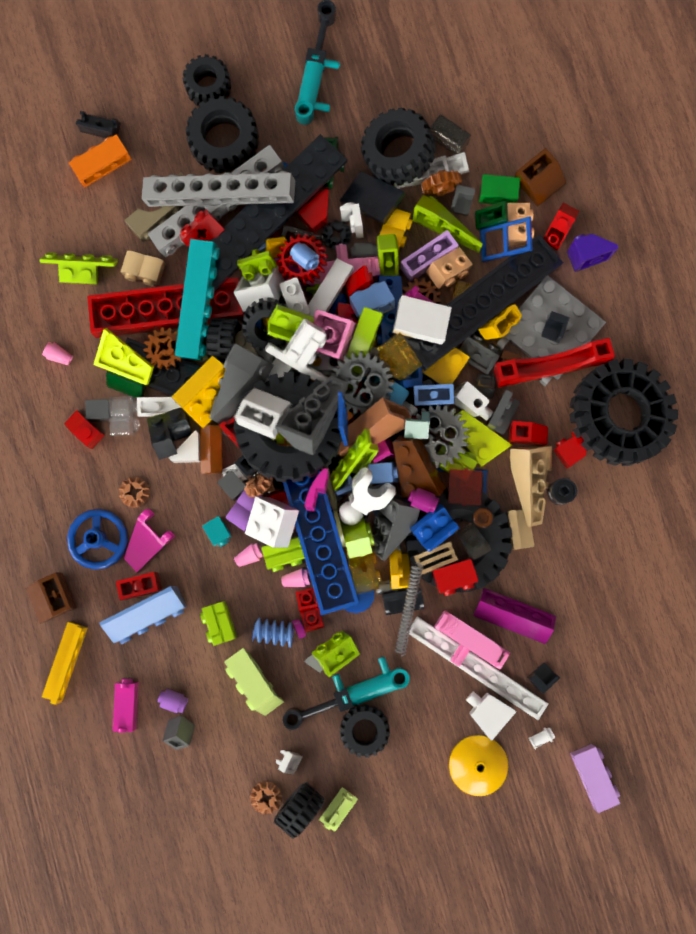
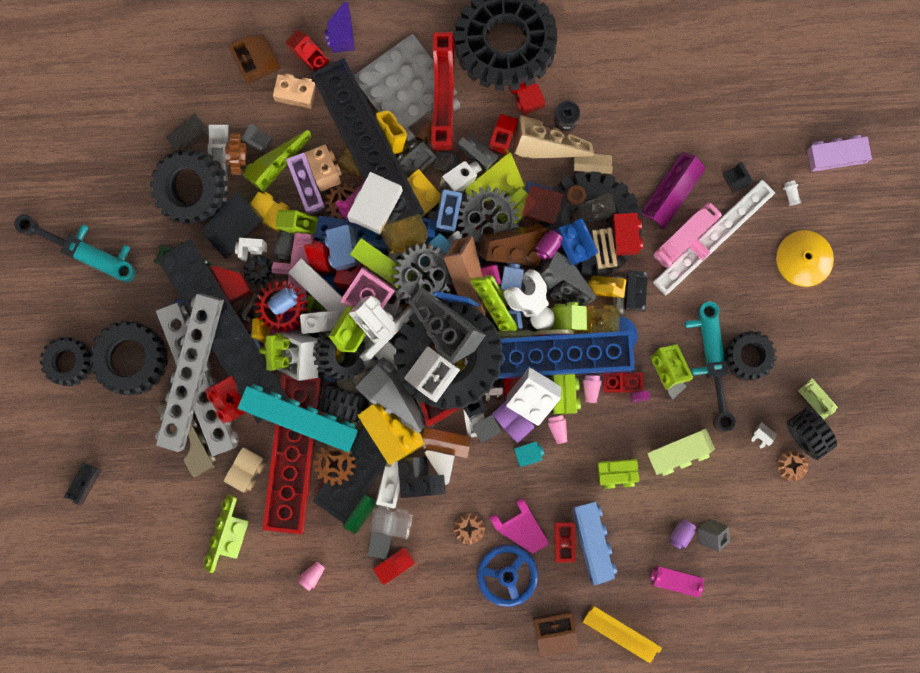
camera: 80 degrees left, 0 degrees up
orange brick [69,134,132,188] -> none
neon yellow wing [94,328,154,385] -> none
nougat gear [244,473,273,497] -> none
medium blue piece [252,618,294,648] -> none
dark pink slope [305,469,329,512] -> none
light grey piece [395,562,423,657] -> none
panel [404,412,429,439] -> none
white torso [466,691,516,741] -> none
dark green slope [475,201,508,230] -> none
green panel [479,174,520,204] -> none
blue window [480,216,533,262] -> none
black panel [541,311,570,343] -> none

